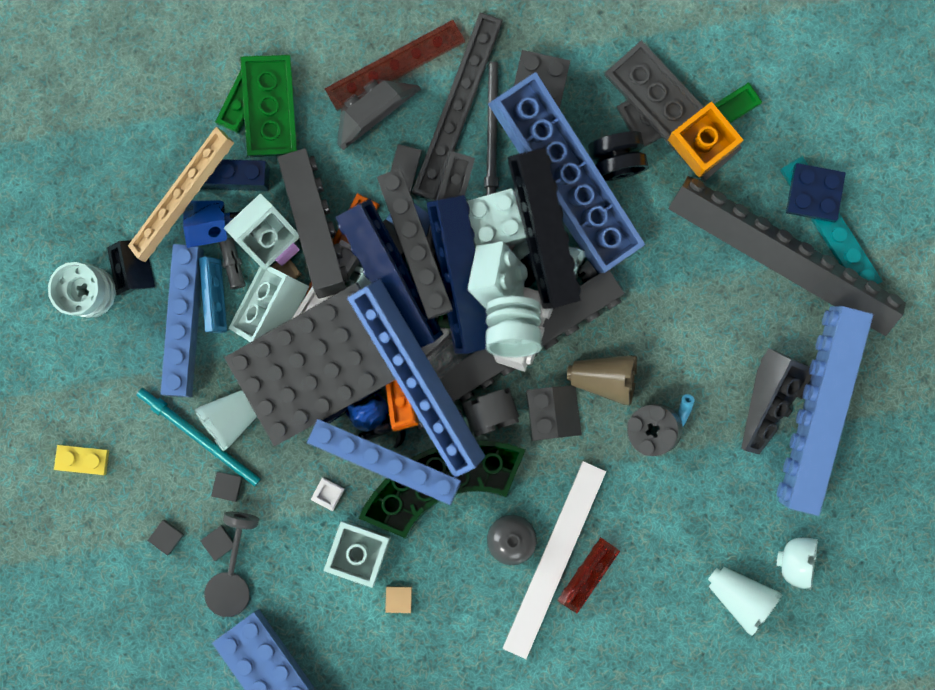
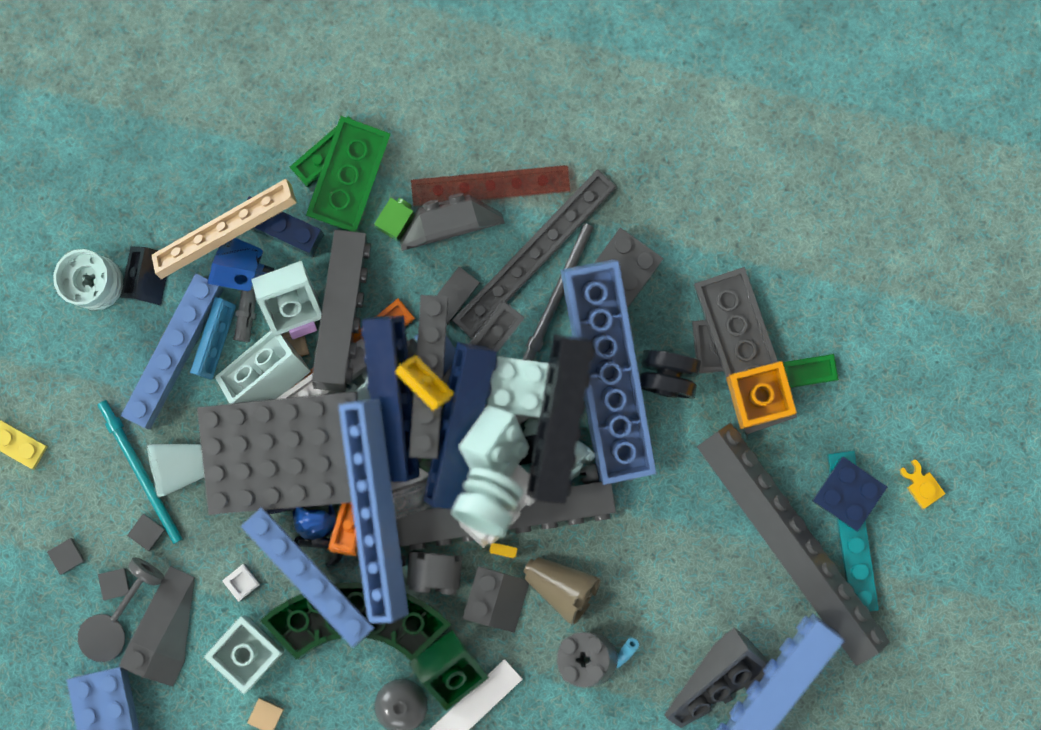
camera: 20 degrees right, 0 degrees up
none -> dark grey wedge [119,566,195,687]
none -> bright green brick [374,197,414,241]
none -> yellow plate [395,355,454,411]
none -> dark green brick [409,630,489,711]
none -> yellow tile [489,543,518,558]
none -> yellow plate [899,460,945,509]

